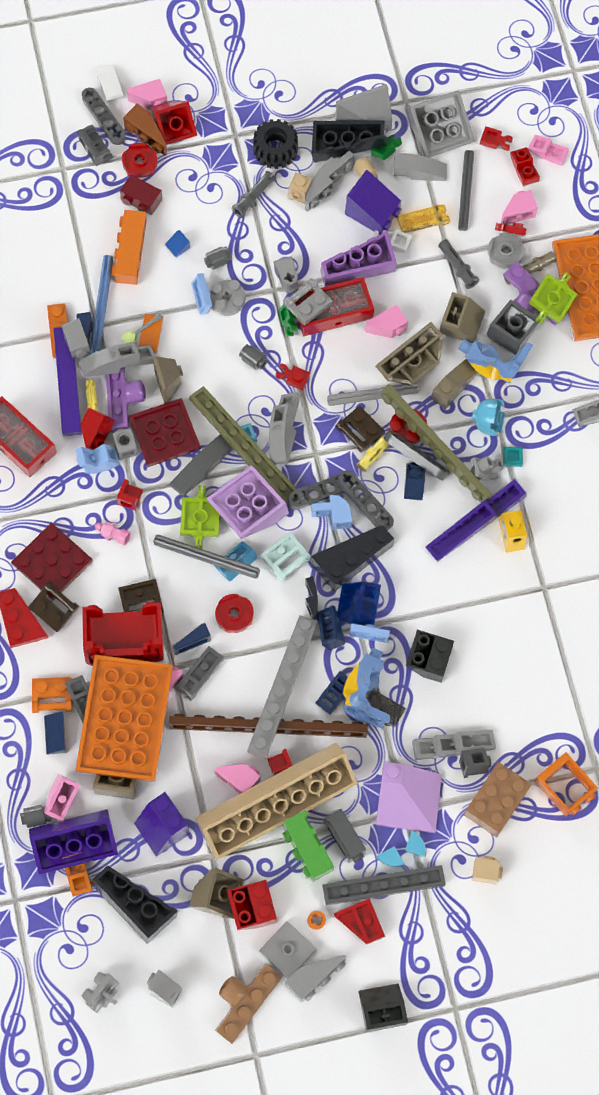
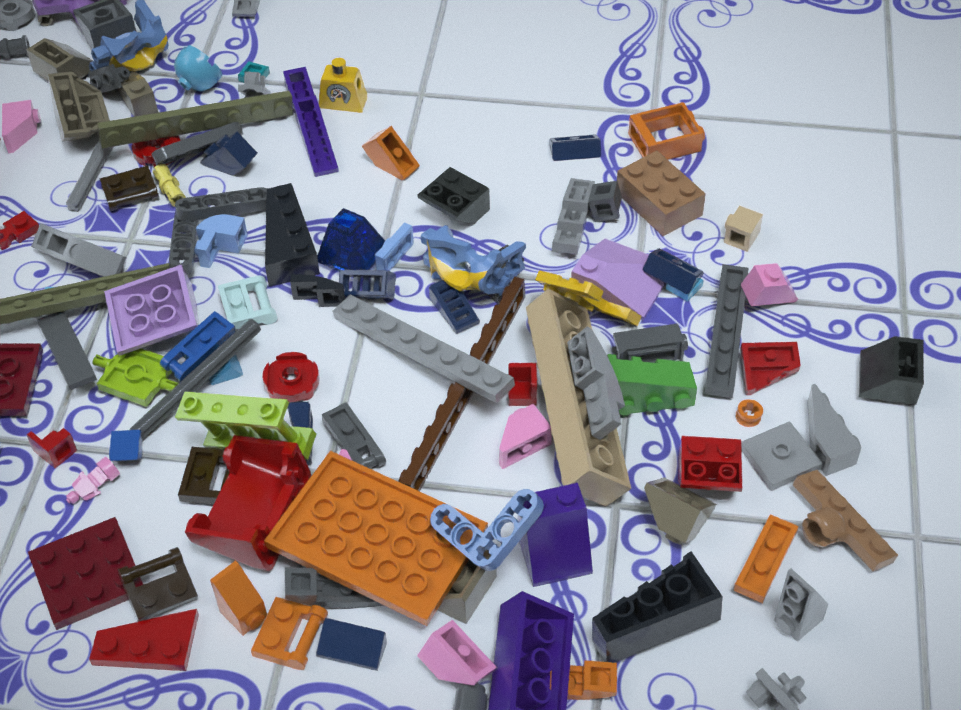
camera: 65 degrees left, 20 degrees down
medium azure tile [377,846,404,867] -> none
none -> dark grey hinge [88,64,130,93]
none -> blue slope [109,429,142,461]
none -> blue plate [160,311,236,382]
none -> lime fence [175,392,317,460]
none -> orange slope [210,560,267,636]
none -> orange slope [361,125,420,180]
none -> medium blue beam [430,489,544,571]
none -> yellow wing [535,270,642,326]
none -> dark blue slope [549,134,601,161]
none -> light grey slope [567,327,625,440]
none -> dark blue slope [643,248,704,294]
none -> orange plate [733,514,799,604]
none -> bright pink slope [741,263,798,306]

